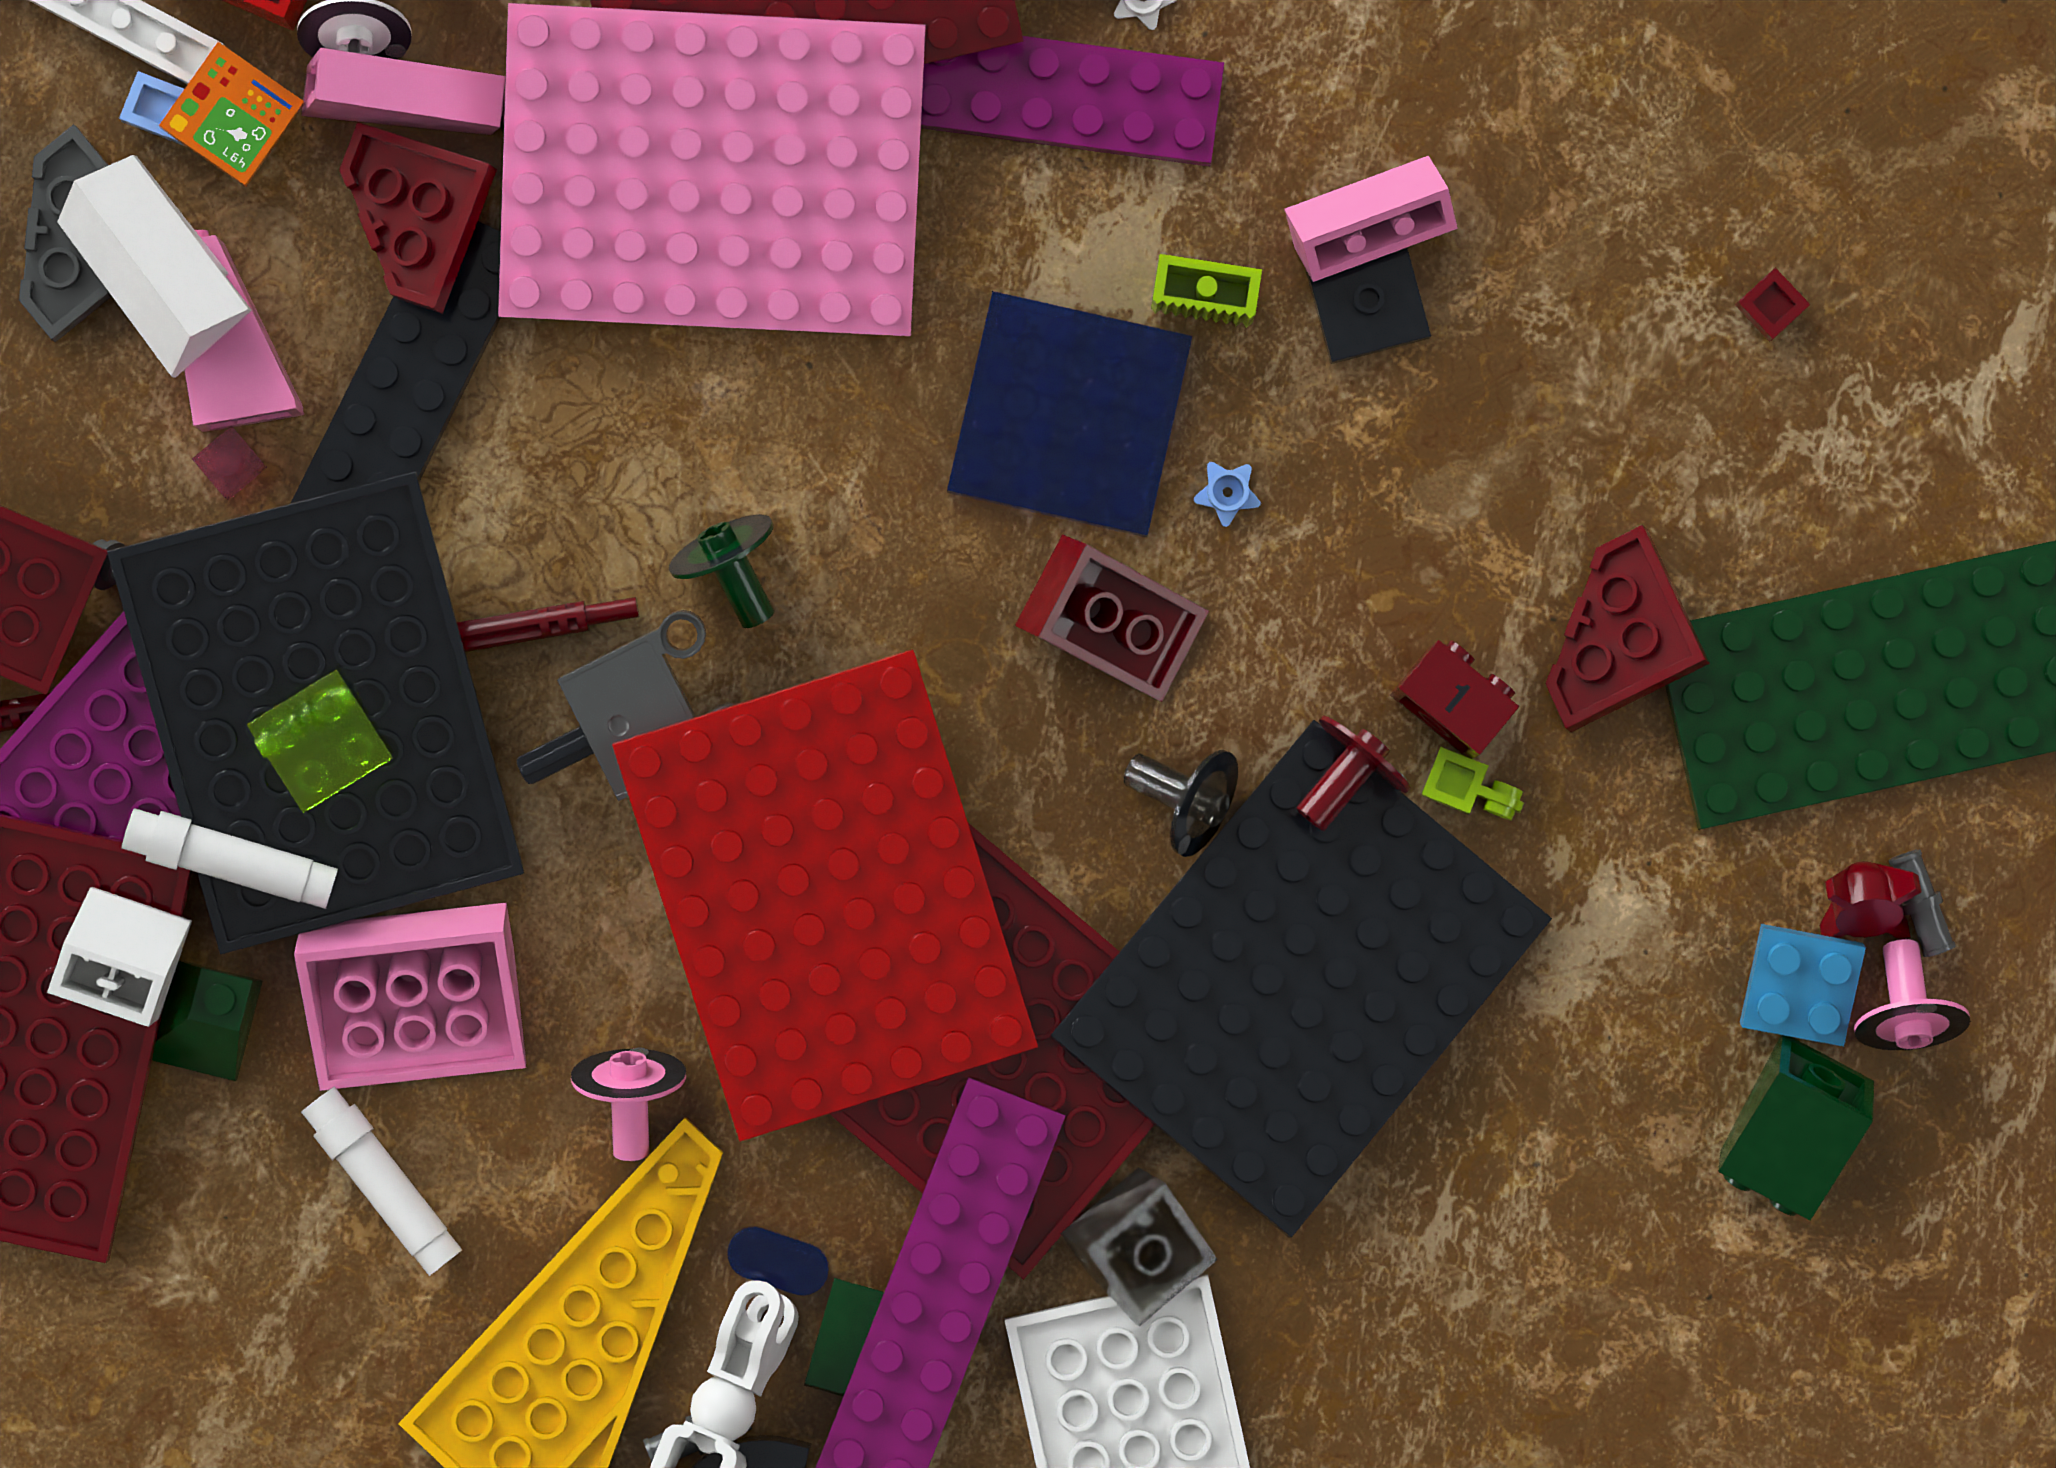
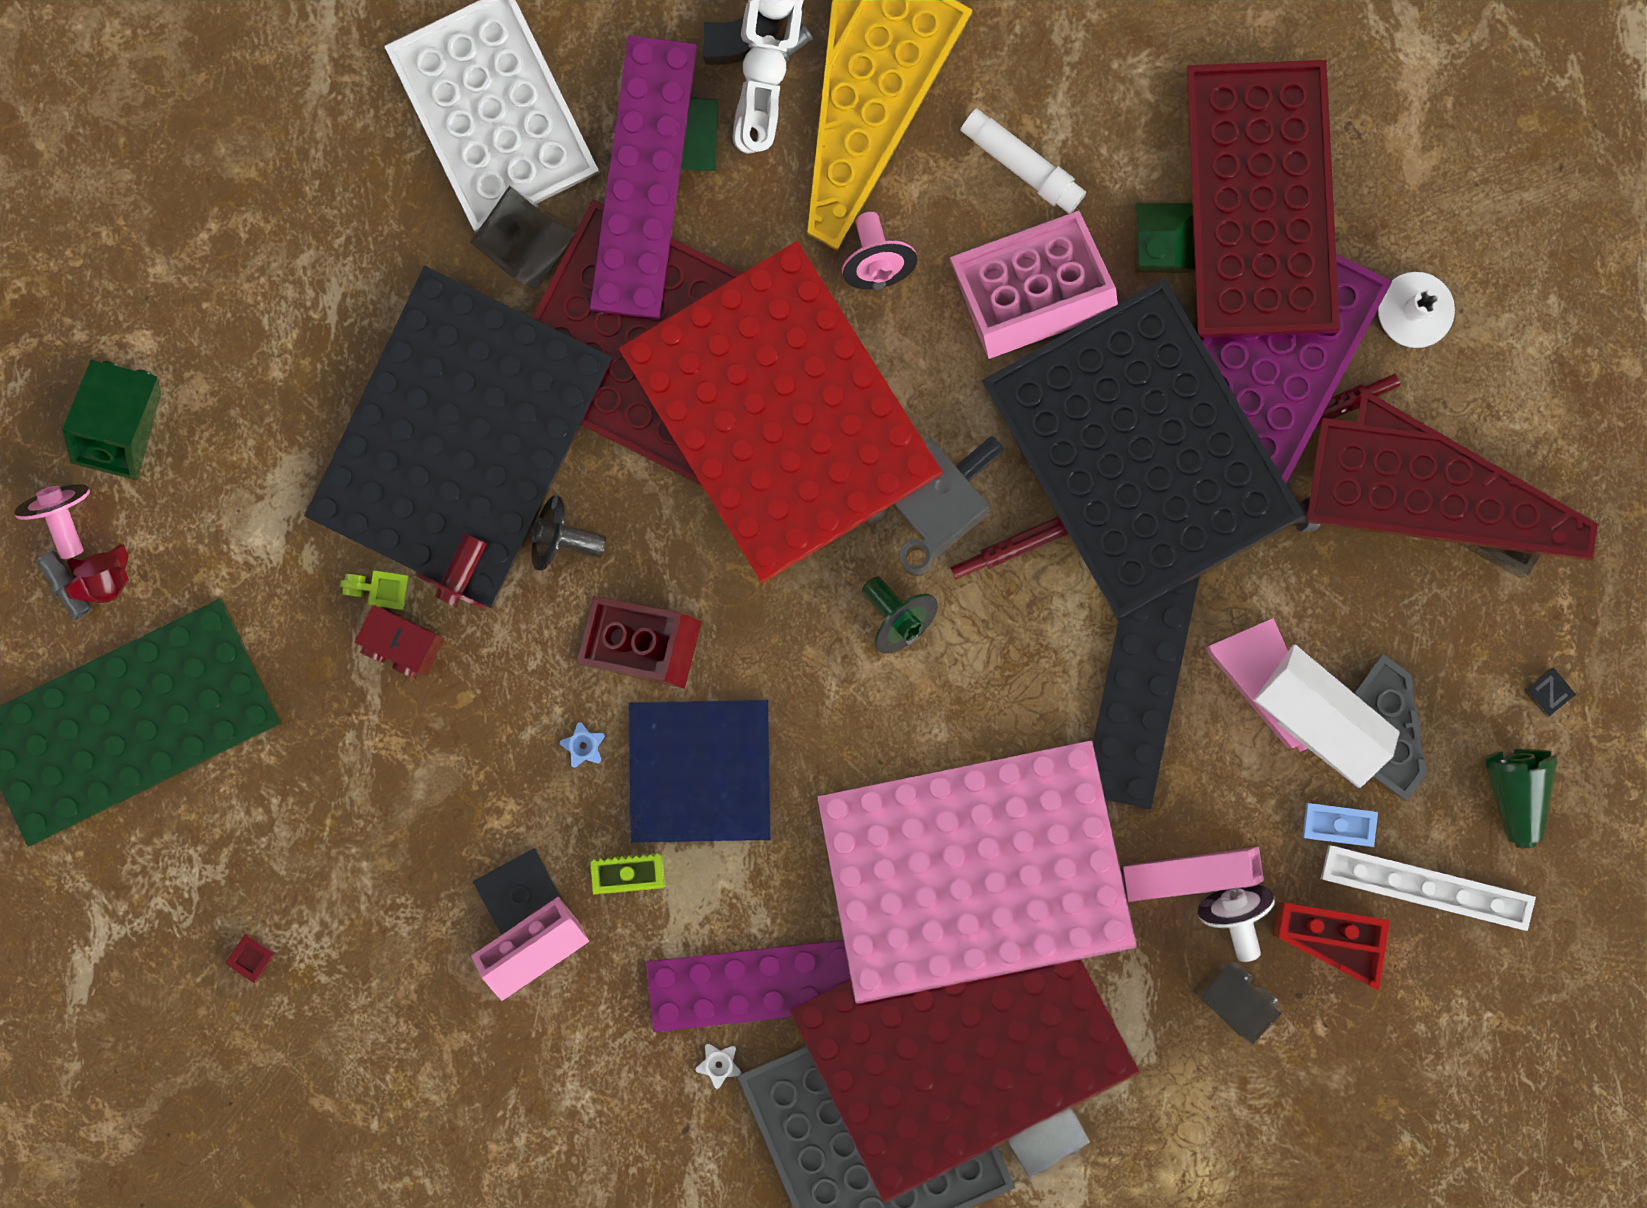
camera: 175 degrees right, 0 degrees up
white slope [47,887,192,1027] -> none
white piece [121,808,338,909] -> none
tile [159,42,305,187] -> none
clear pink plate [192,426,267,500] -> none
clear neon green hinge [247,669,393,813] -> none
dark red plate [339,122,497,314] -> none
clear blue tile [727,1226,829,1295] -> none
dark red plate [1545,524,1710,732] -> none
dark azure plate [1740,924,1866,1047] -> none

